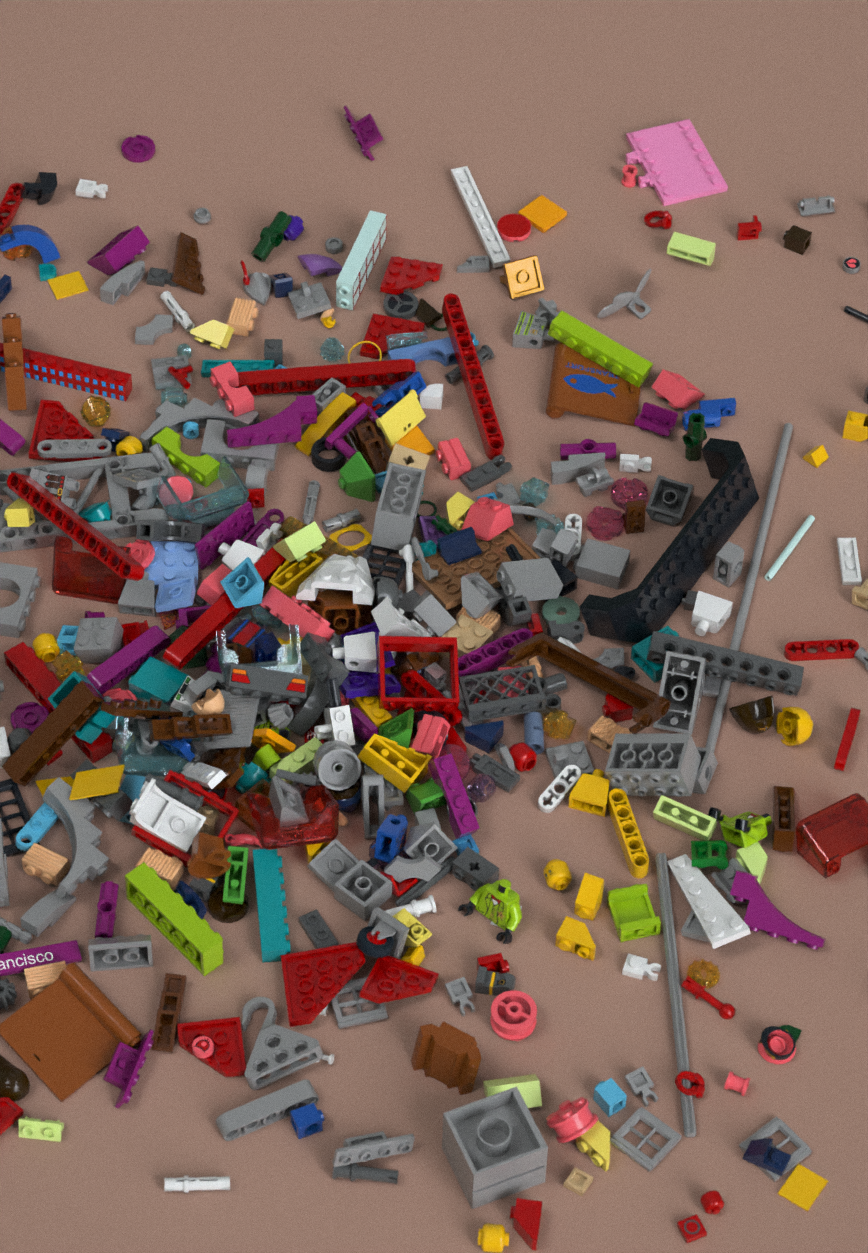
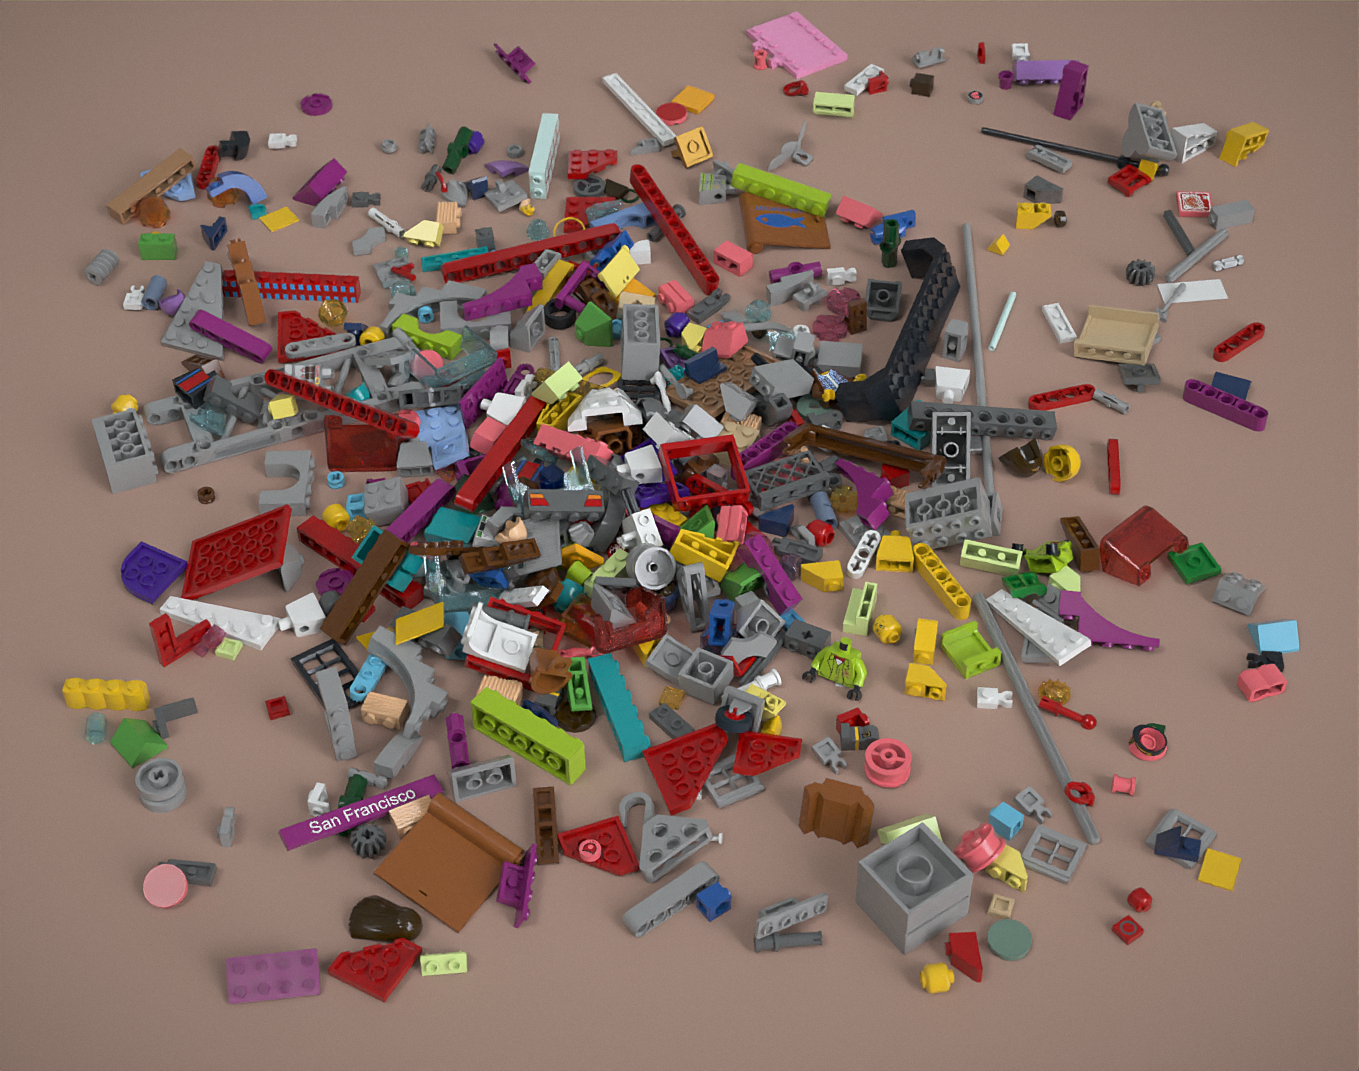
camera: 10 degrees left, 5 degrees down
white pin [164,1175,230,1193] -> none
reddish brown wing [171,232,206,295] -> none
coral arch [209,361,255,417] -> none
medium azure slope [220,557,264,608] -> none
magenta bracket [634,402,678,436] -> none
none -> medium azure bush [327,471,345,489]
none -> light grey hinge [417,123,437,154]
none -> dark grey pin [421,164,442,192]
none -> light grey slope [509,304,545,353]
none -> clear yellow tile [659,686,685,710]
none -> dark purple head [664,312,690,338]
none -> coral brick [714,240,753,277]
none -> yellow slope [800,560,844,592]
none -> torso [810,367,866,409]
none -> magenta arch [835,458,894,531]
none -> yellowish green piece [843,582,878,636]
none -> white plate [844,64,884,96]
none -> sand green tile [987,919,1032,961]

